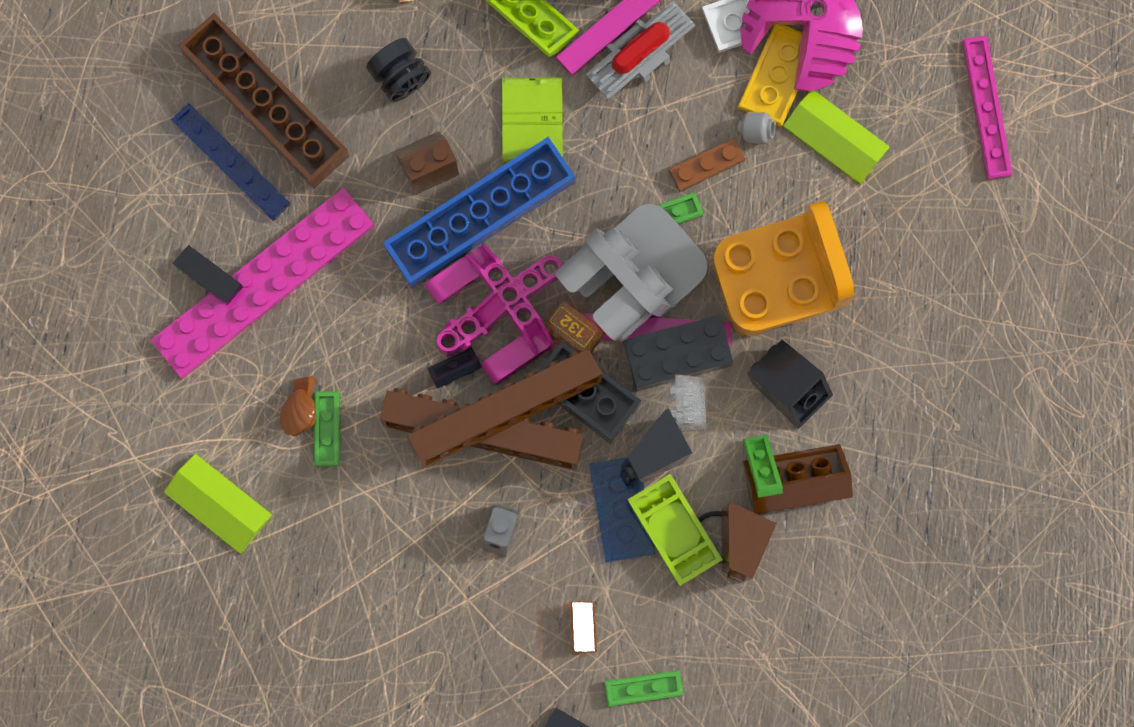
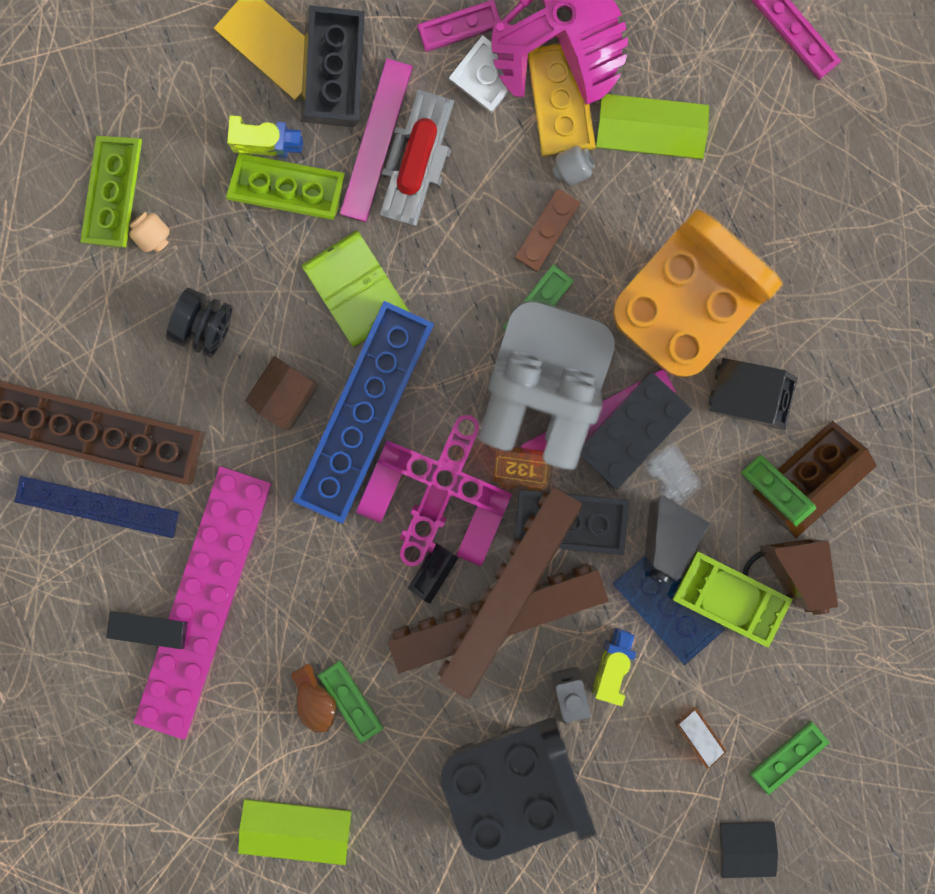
camera: 30 degrees left, 10 degrees up
none -> black piece [441,717,597,861]
none -> neon yellow hips [591,628,637,706]

